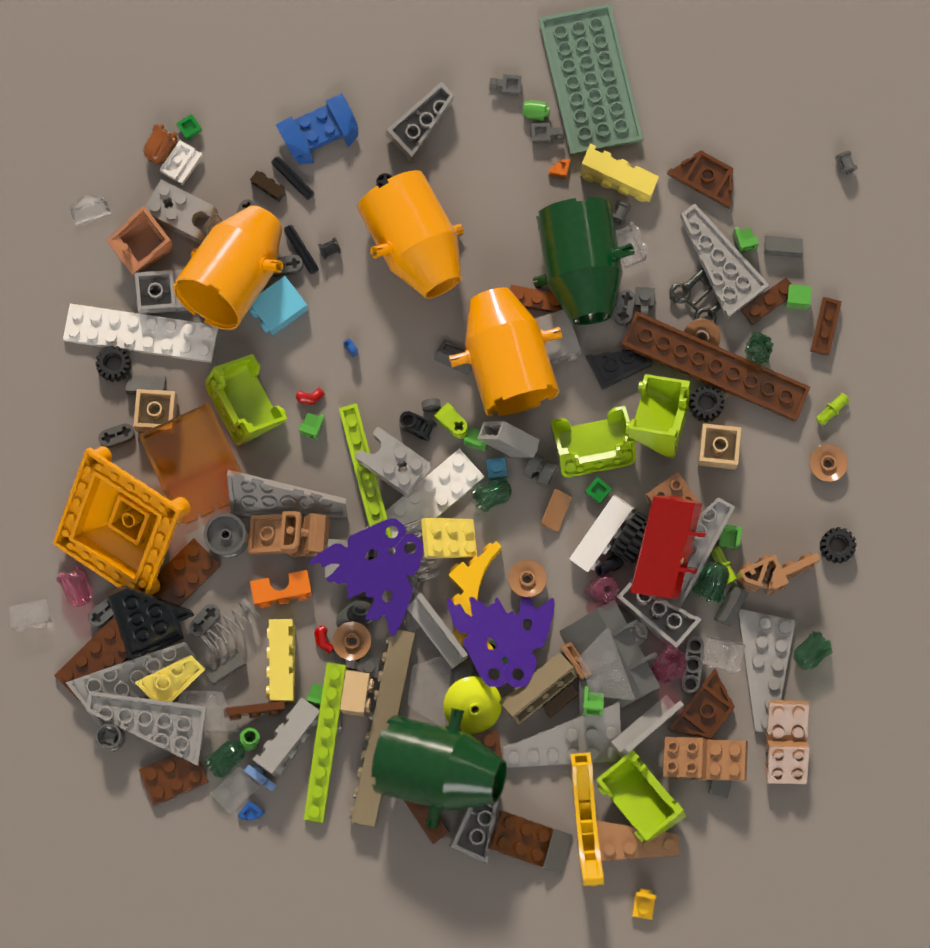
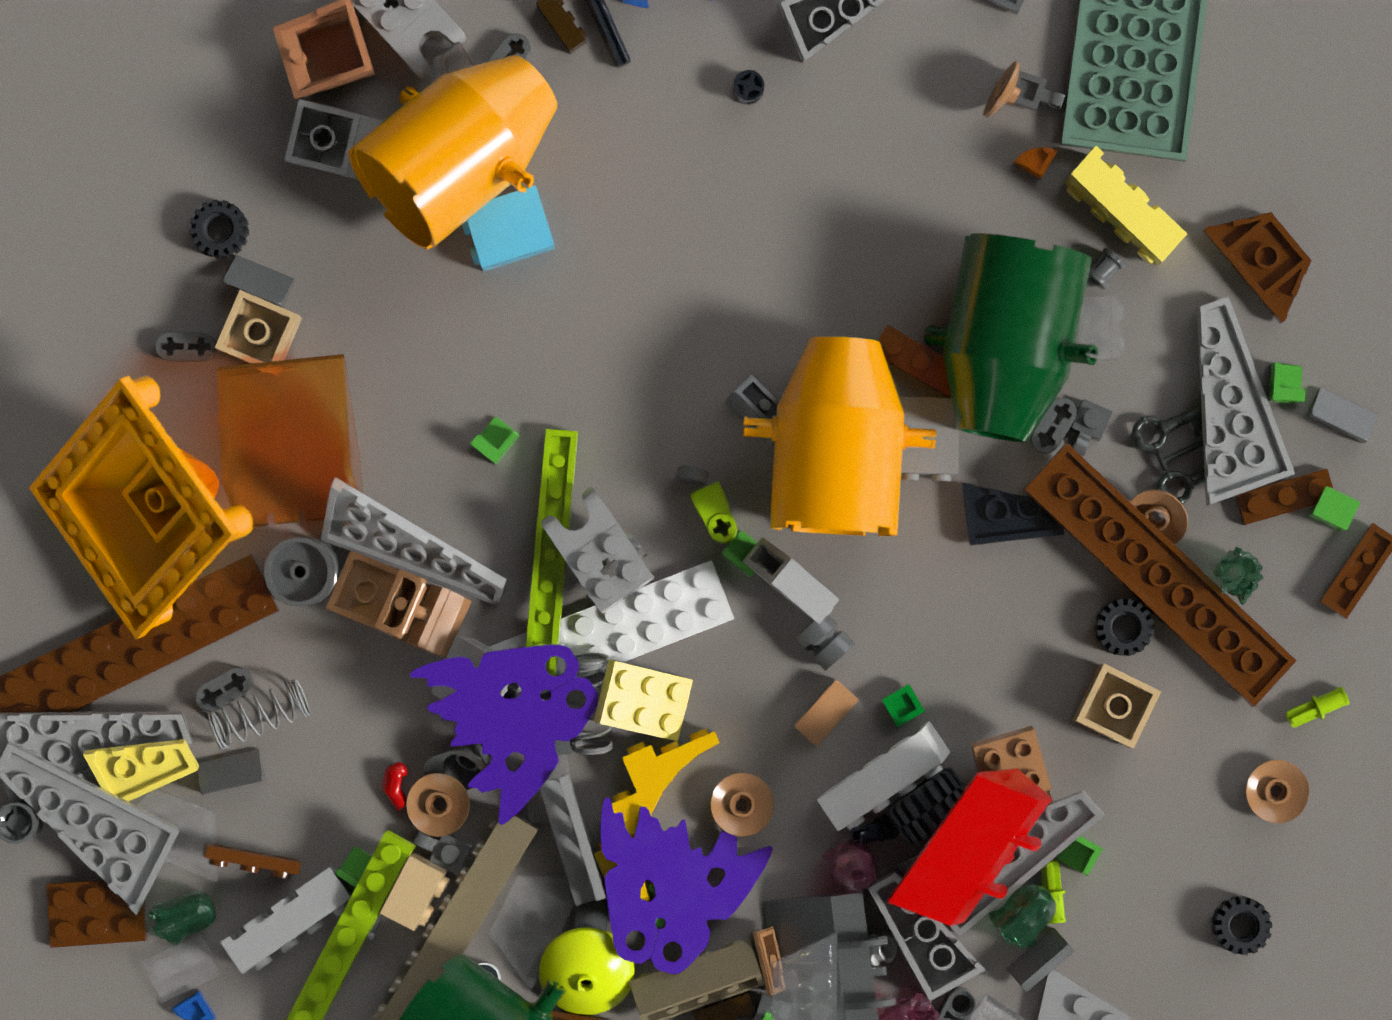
camera: 20 degrees right, 10 degrees up
clear pink piece [56,566,93,607] -> none
white plate [63,304,219,363] -> none
dark grey beam [88,598,114,627] -> none
black wing [106,585,194,660] -> none
lime windscreen [205,354,288,446] -> none
bright green brick [240,728,260,751] -> none
medium blue plate [244,765,277,792] -> none
orange arch [250,570,313,609] -> none
light yellow wedge [266,619,296,703] -> none
dark grey beam [272,255,303,277] -> none
black axle [284,225,319,274] -> none
red arm [296,388,325,405] -> none
black bush [318,237,342,260] -> none
blue tile [343,338,359,357] -> none
light orange piece [357,170,464,299] -> none
black piece [399,411,437,442] -> none
clear green piece [471,477,512,512] -> none
dark azure plate [486,457,507,480] -> none
bright green brick [522,100,550,121] -> none
lime windscreen [550,406,636,478] -> none
lime windscreen [626,374,690,458] -> none
medium nougat piece [736,552,821,596] -> none
none -> medium nougat dish [983,61,1021,117]

